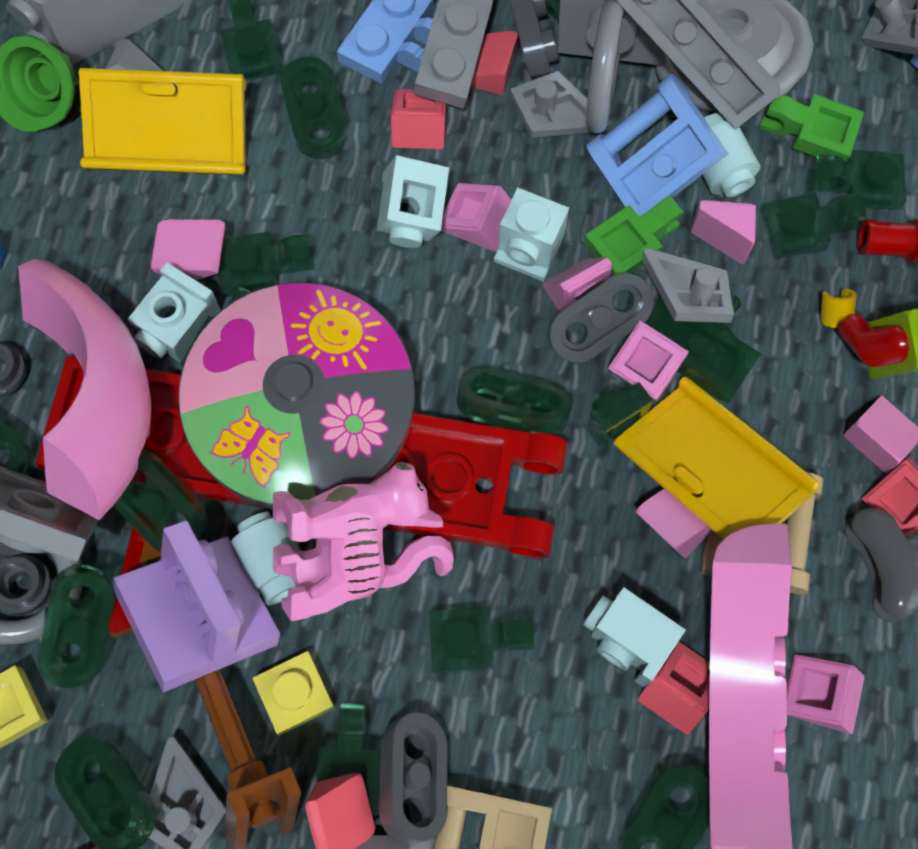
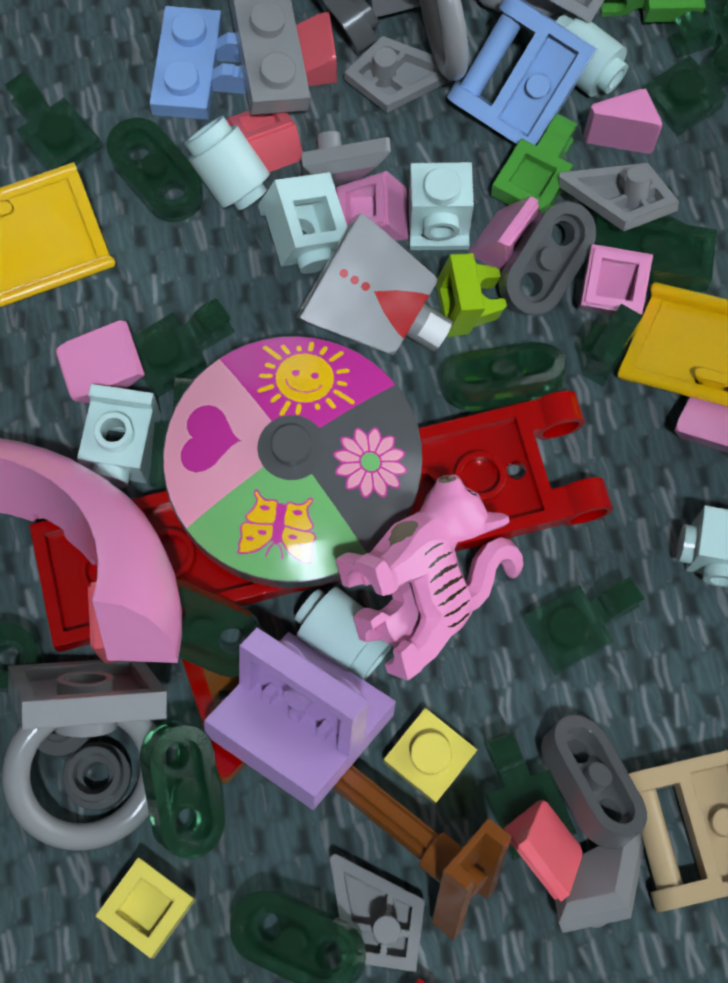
camera: 25 degrees left, 0 degrees up
none -> light aqua brick [184,116,270,210]
none -> light grey torso [295,213,453,355]
none -> light grey piece [301,131,391,186]
none -> lime tile [435,253,507,337]

